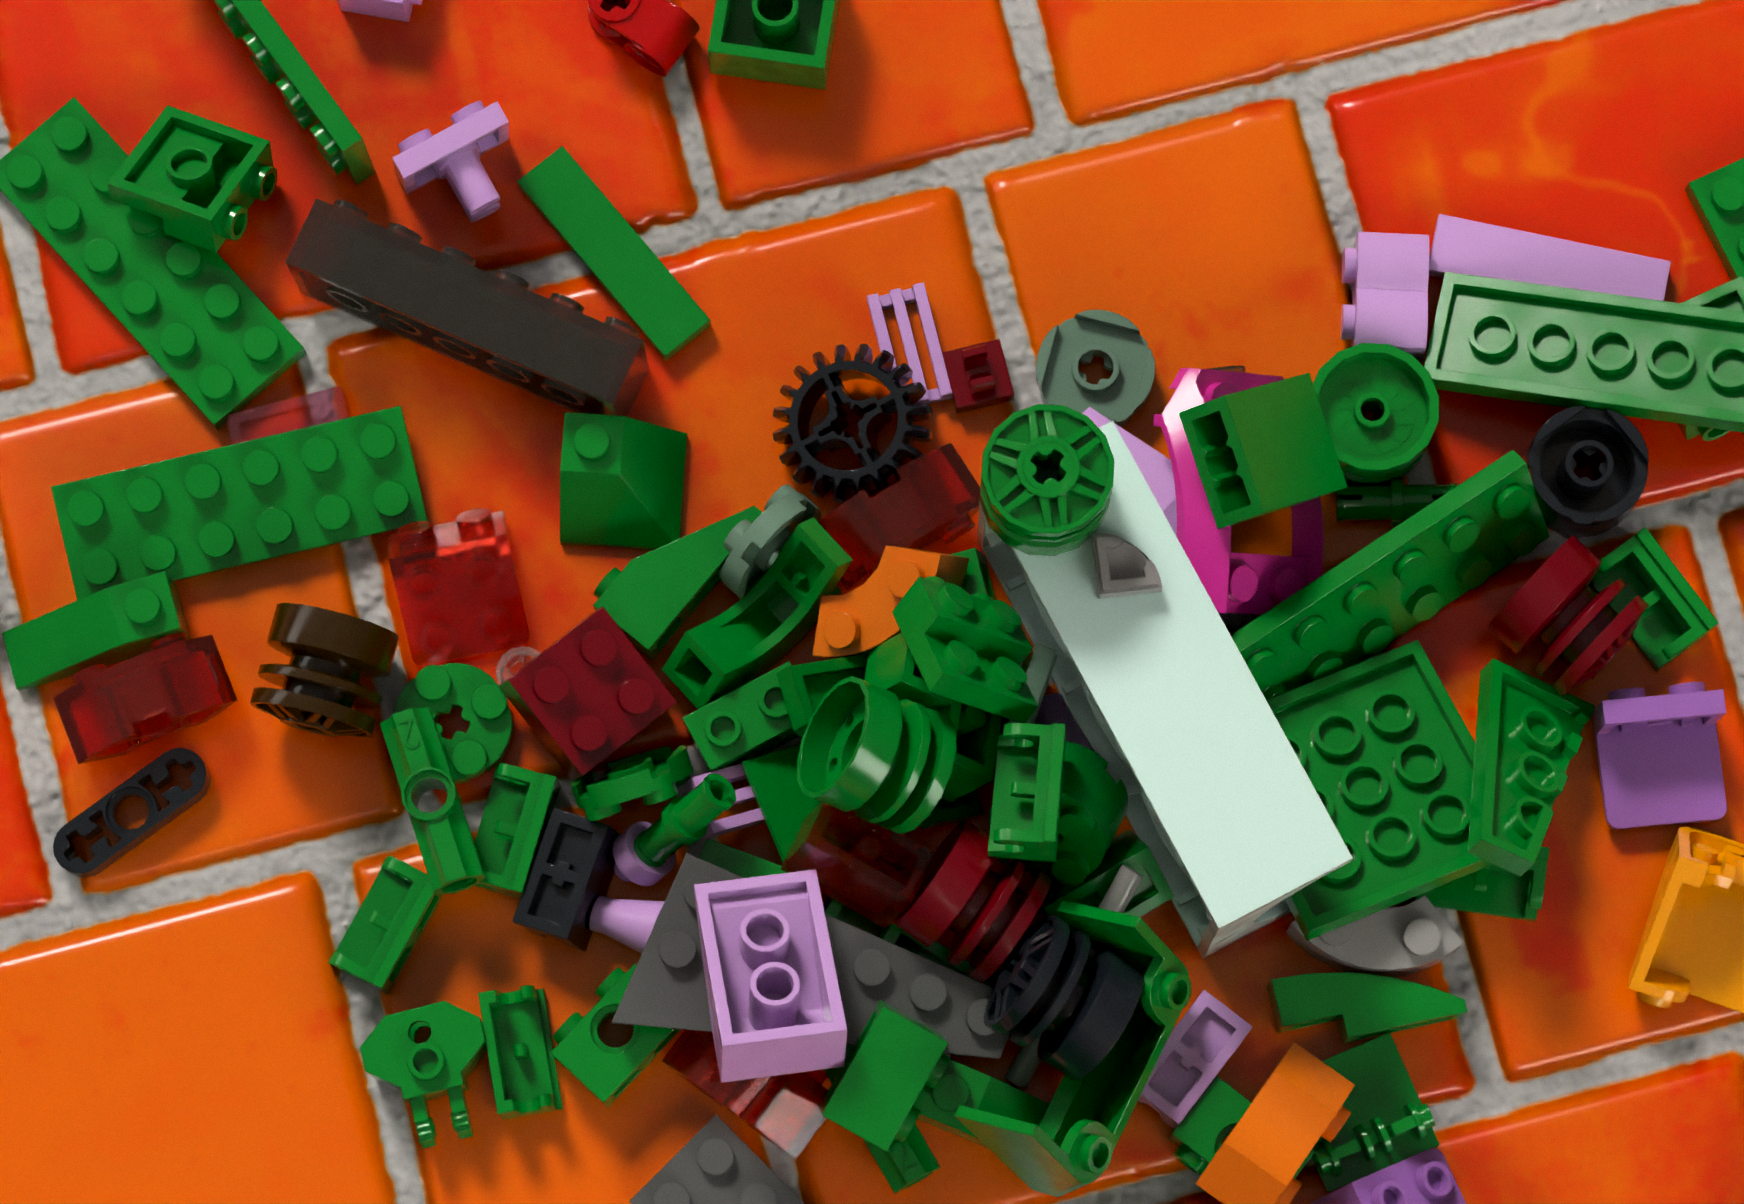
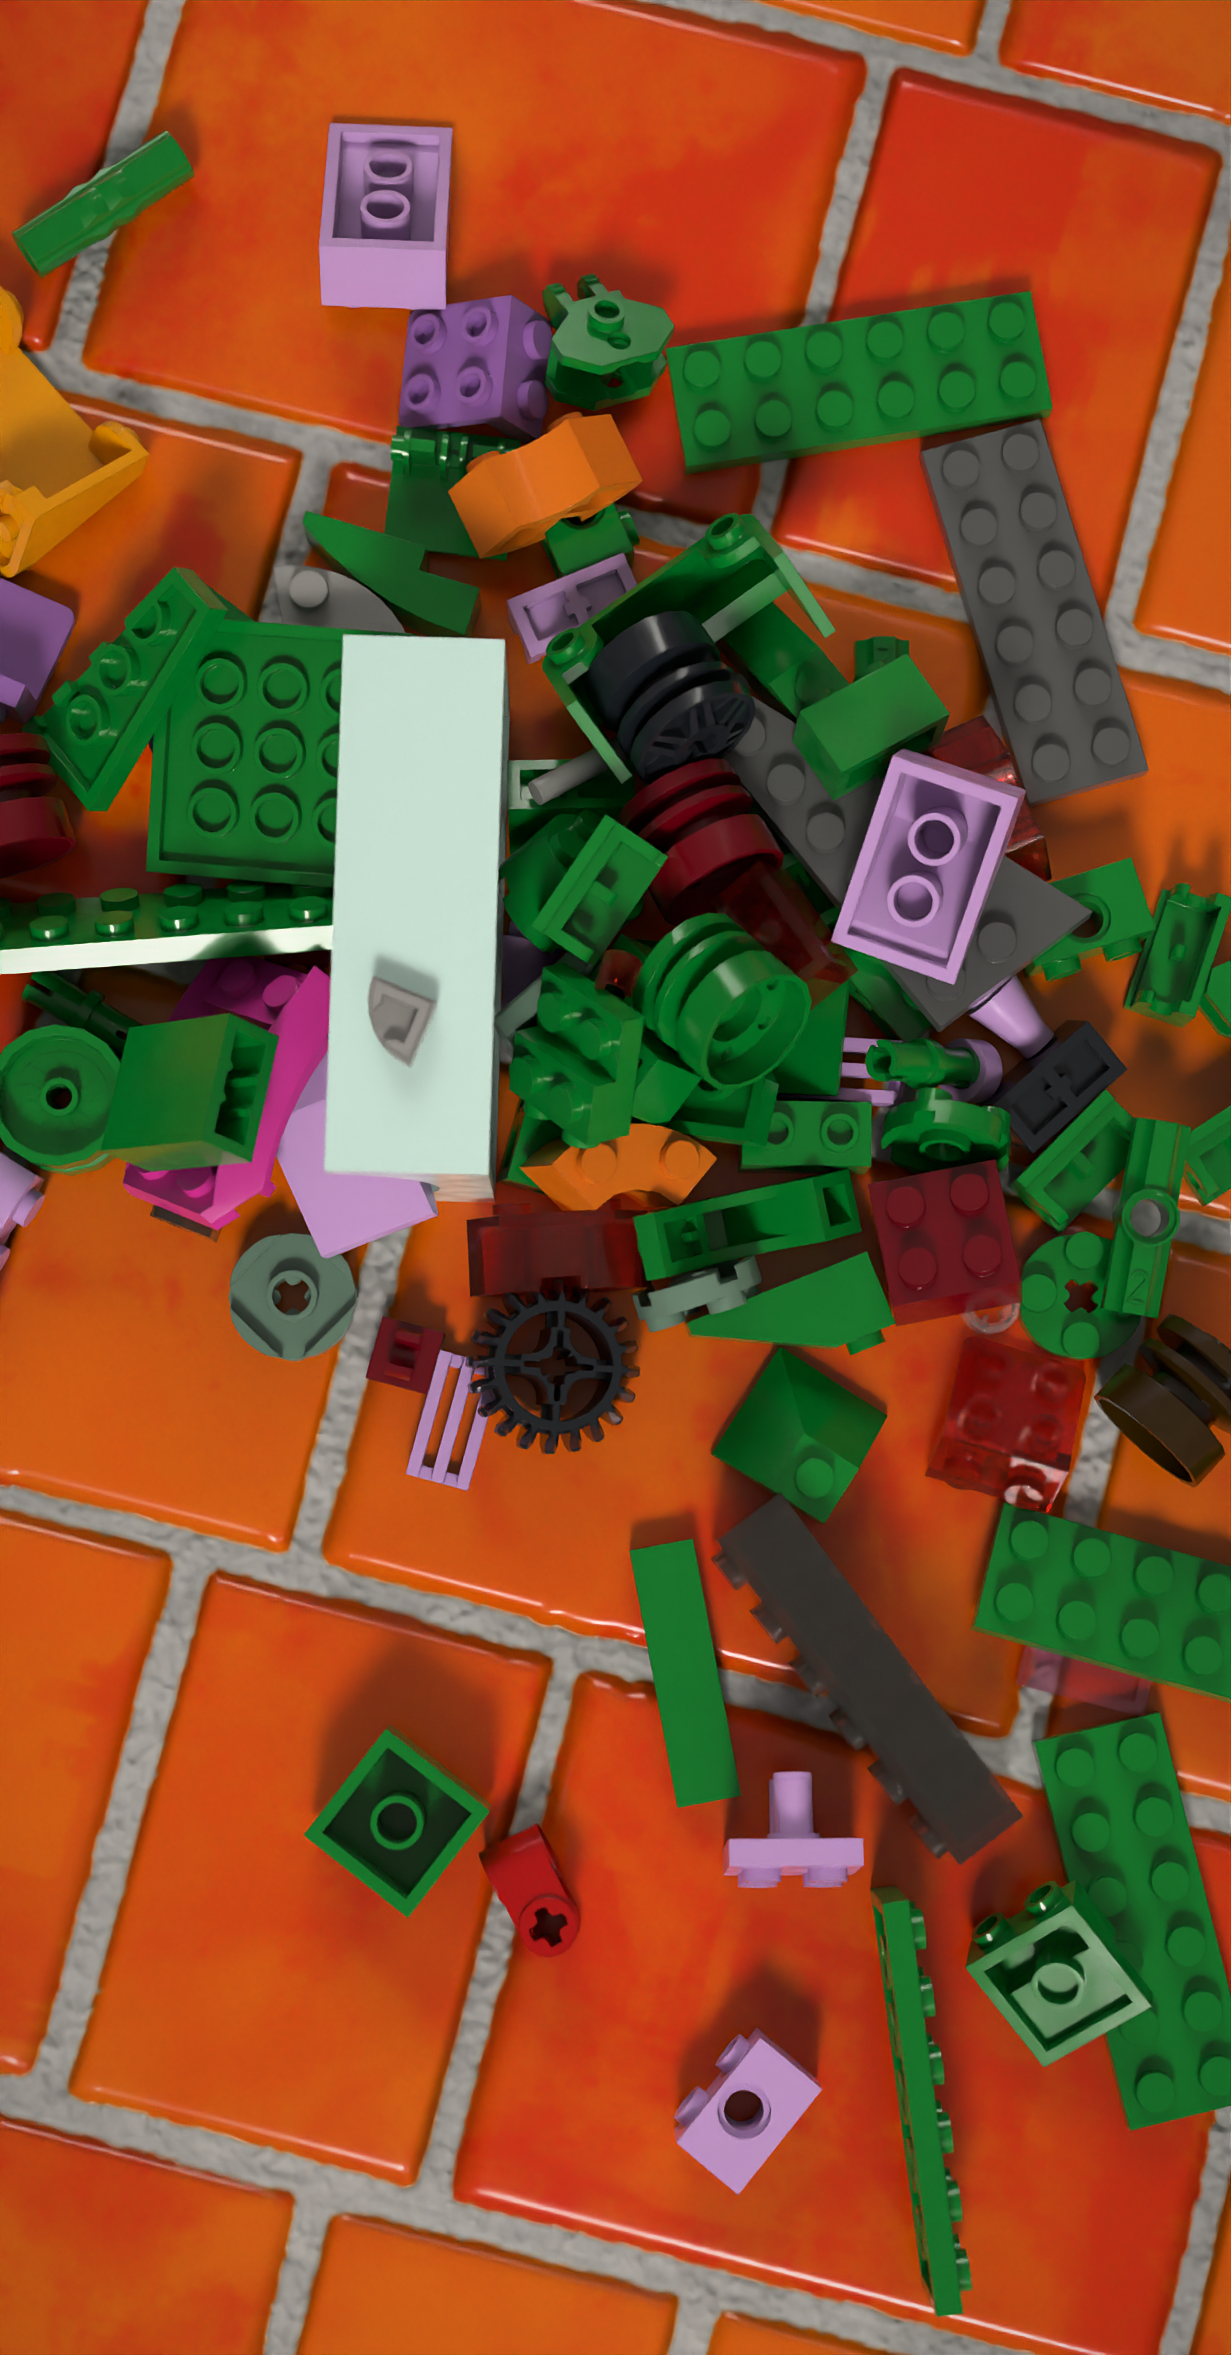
camera: 160 degrees left, 5 degrees up
green wheel [980,404,1114,556] -> none
none -> clear red hand [594,950,643,998]

